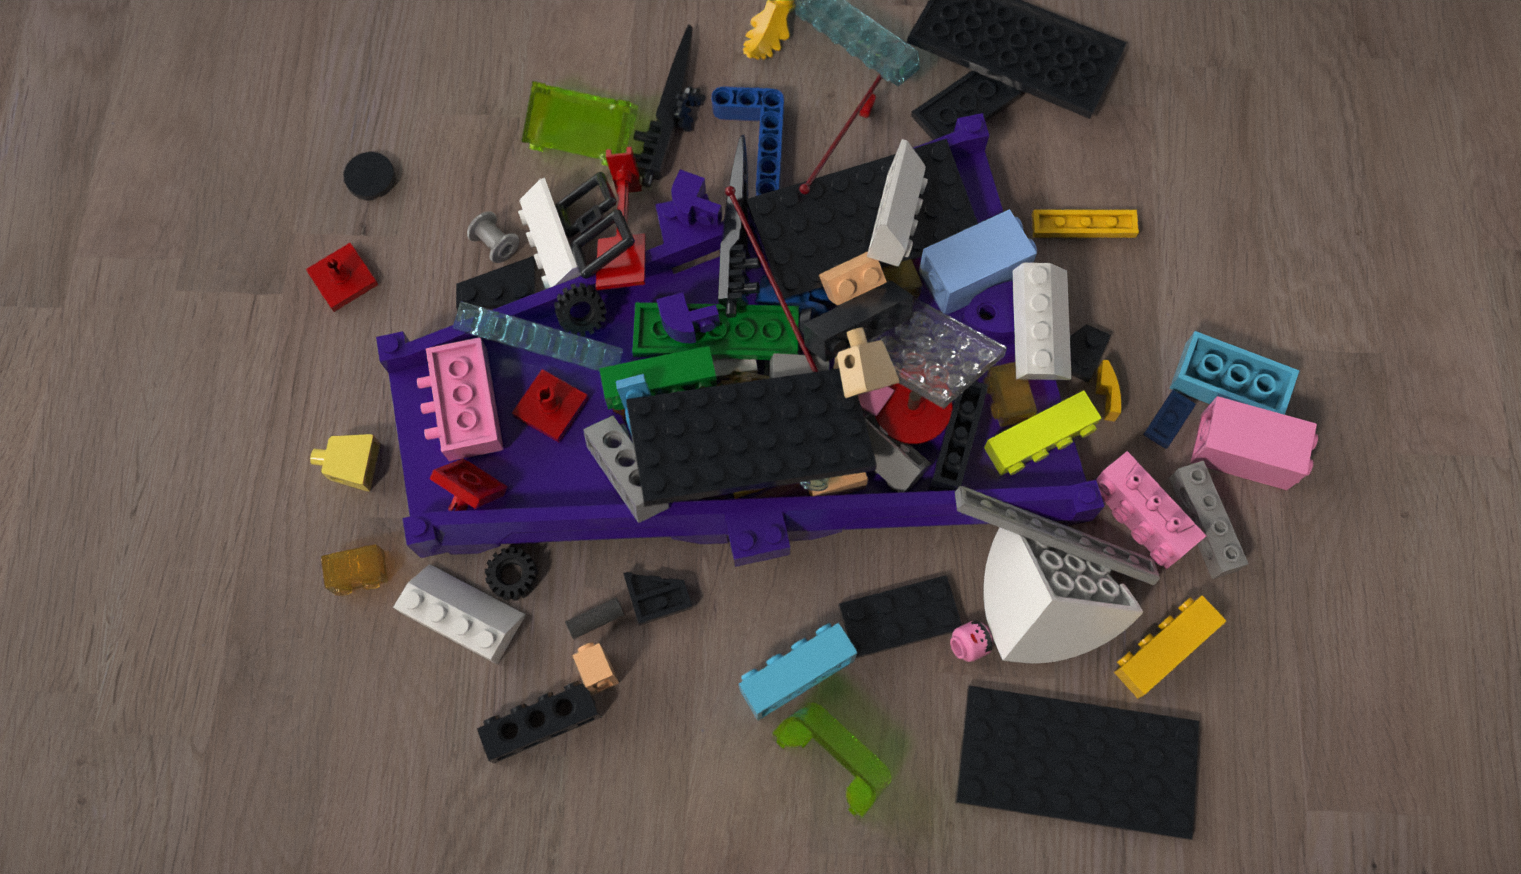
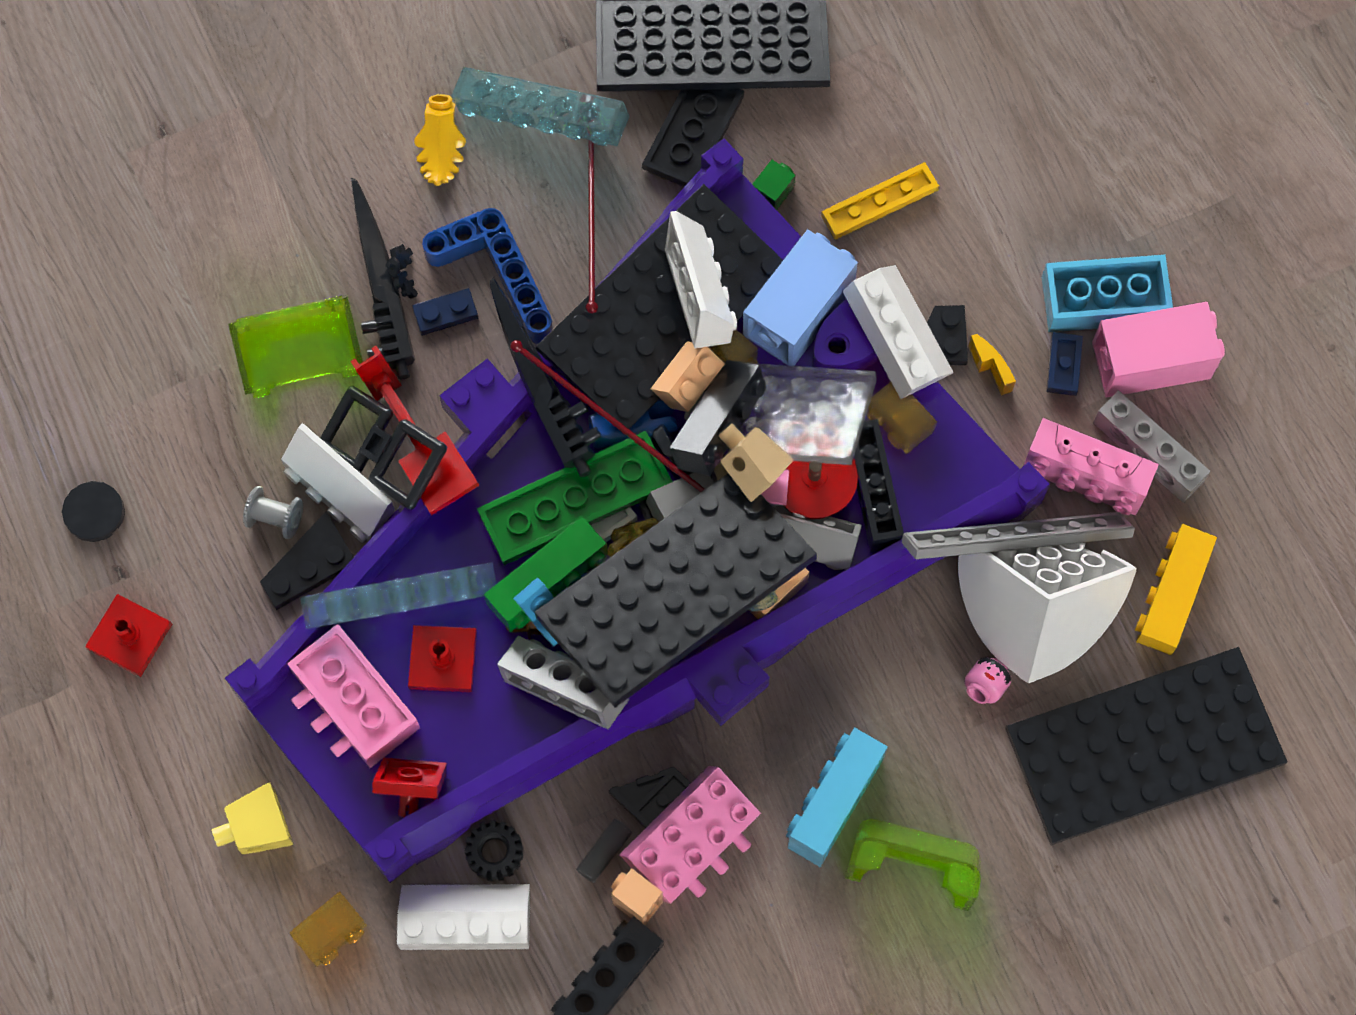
camera: 30 degrees left, 0 degrees up
black tyre [554,283,607,337] -> none
dark purple brick [656,292,720,343] -> none
dark purple brick [671,169,722,227] -> none
black plate [839,575,962,659] -> none
red tile [859,93,877,119] -> none
neon yellow brick [984,390,1102,476] -> none
none -> dark blue plate [412,288,479,336]
none -> bright pink piece [619,766,761,904]
none -> green brick [752,159,796,210]

